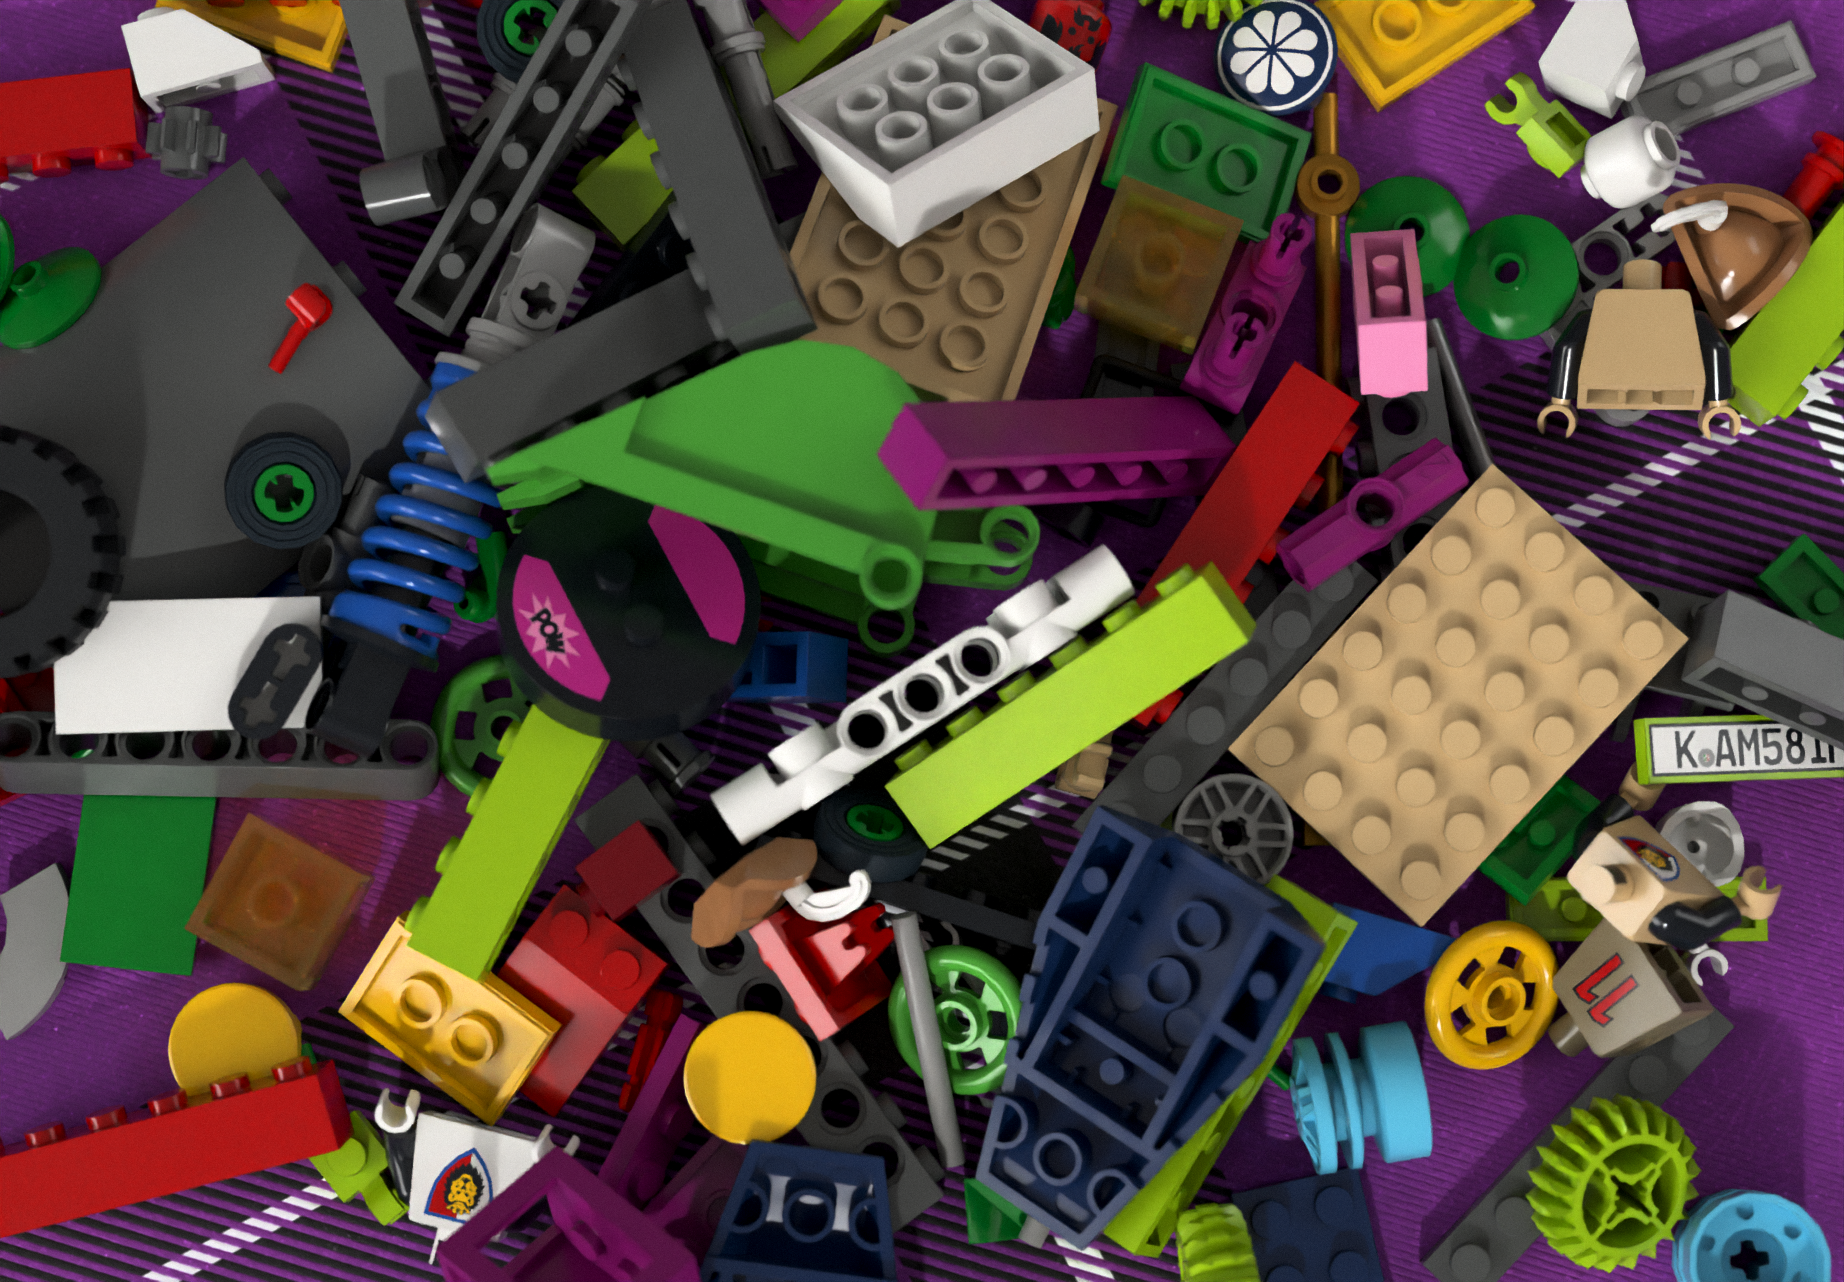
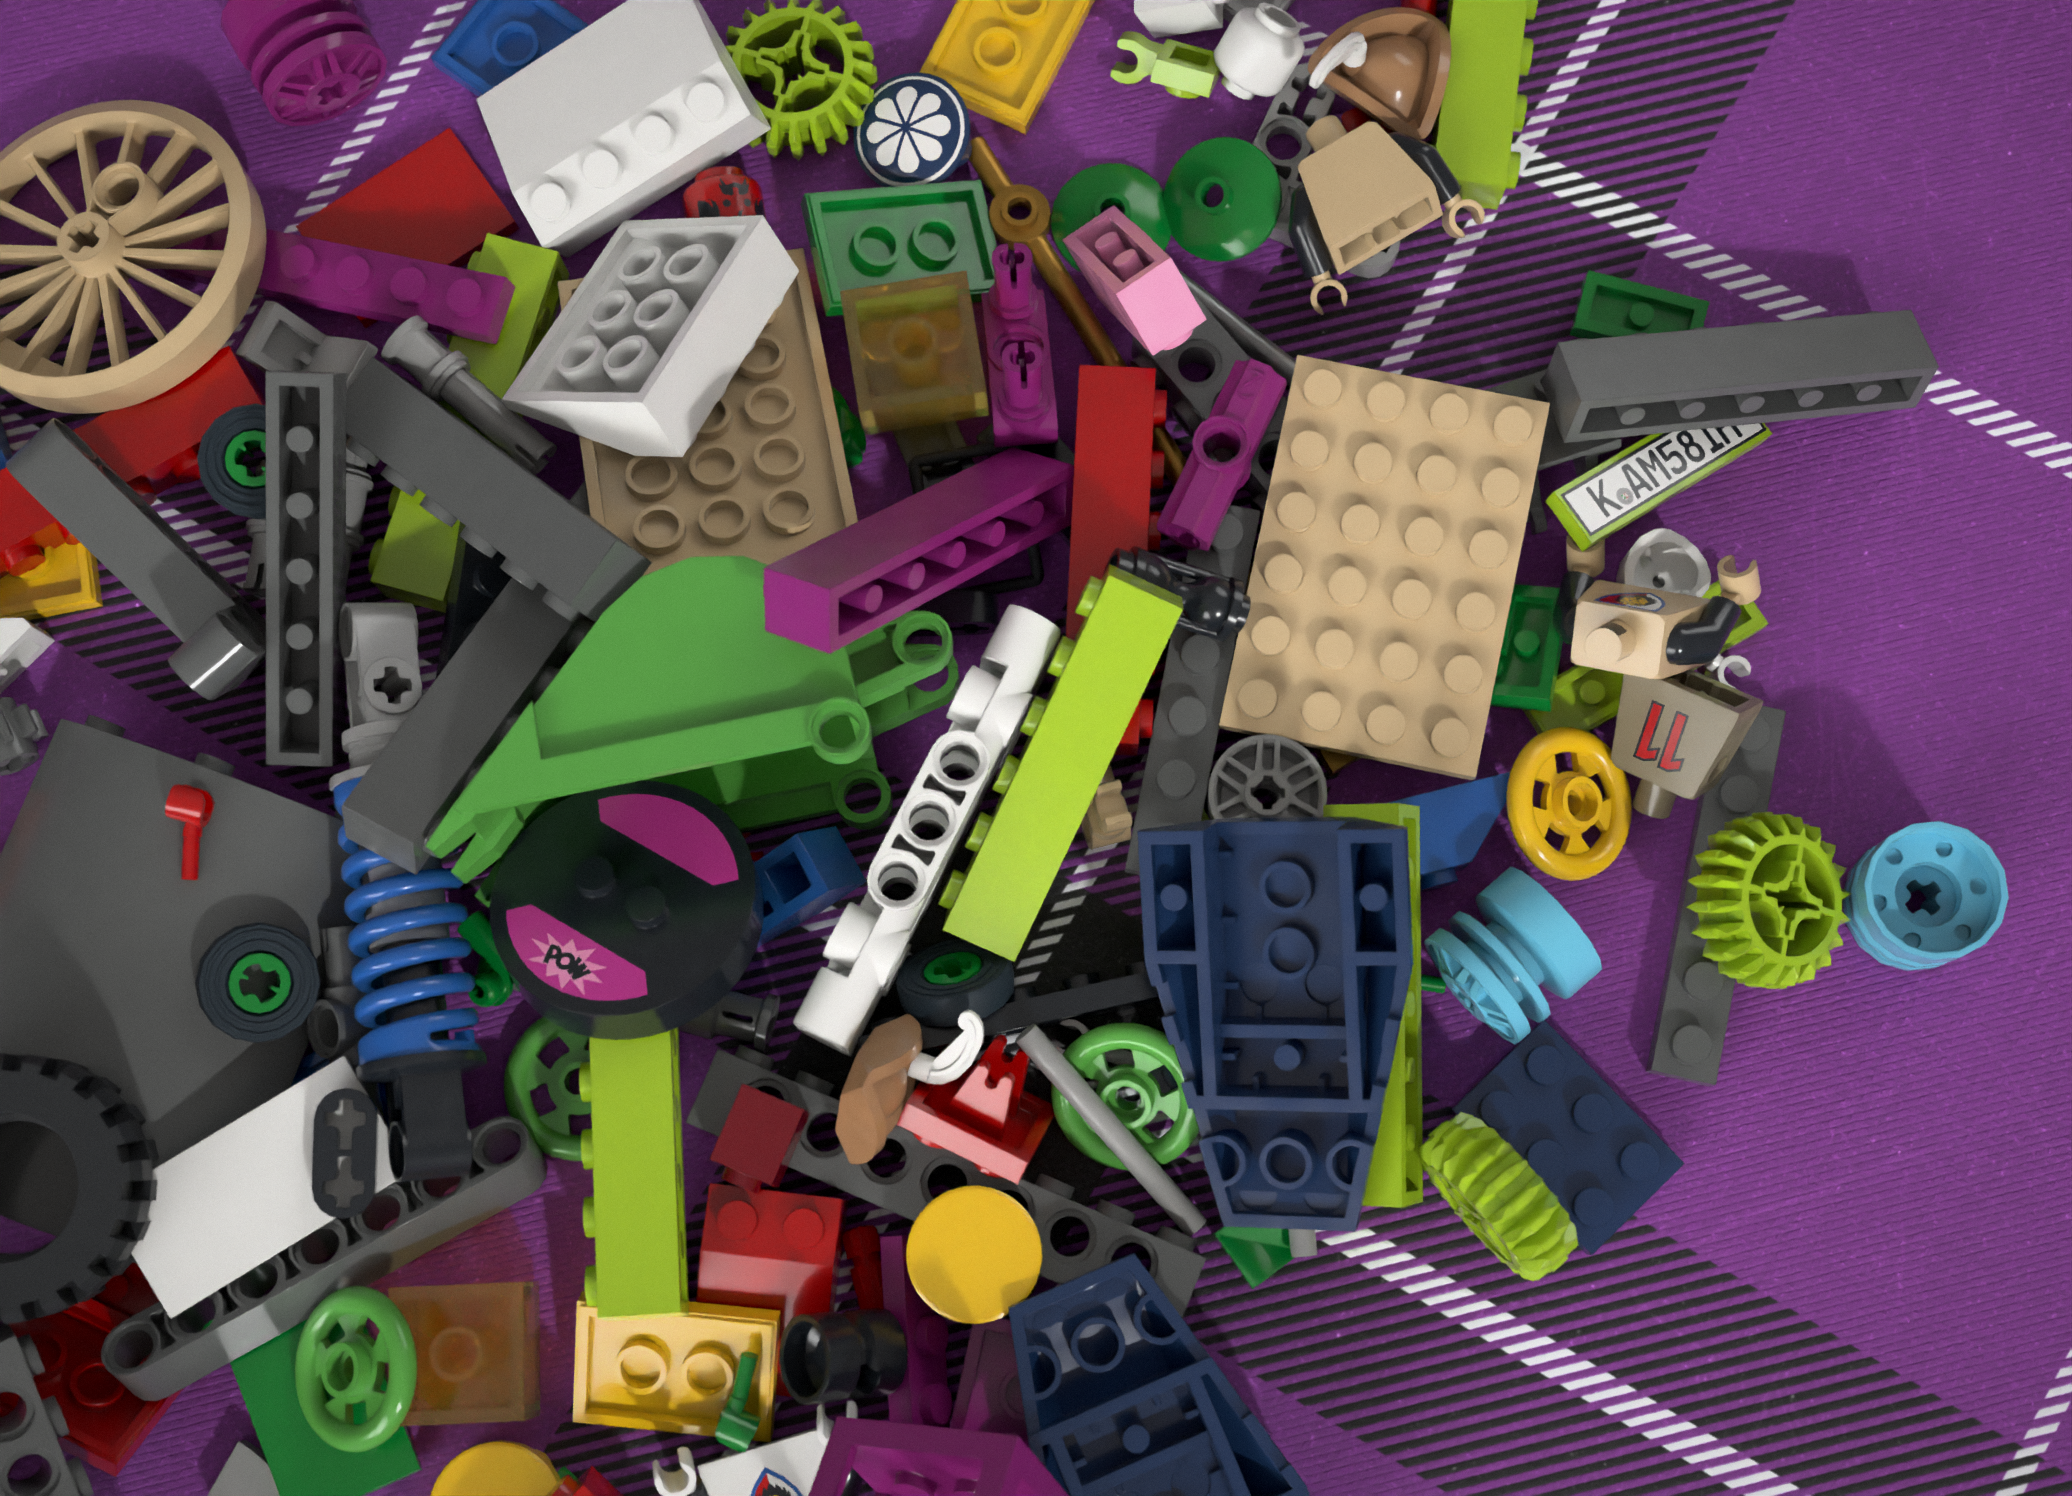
camera: 30 degrees left, 5 degrees down
none -> bright green plate [295,1286,417,1452]
none -> green hand [715,1351,761,1453]
none -> black wheel [779,1308,908,1405]
none -> black piece [1102,546,1251,642]

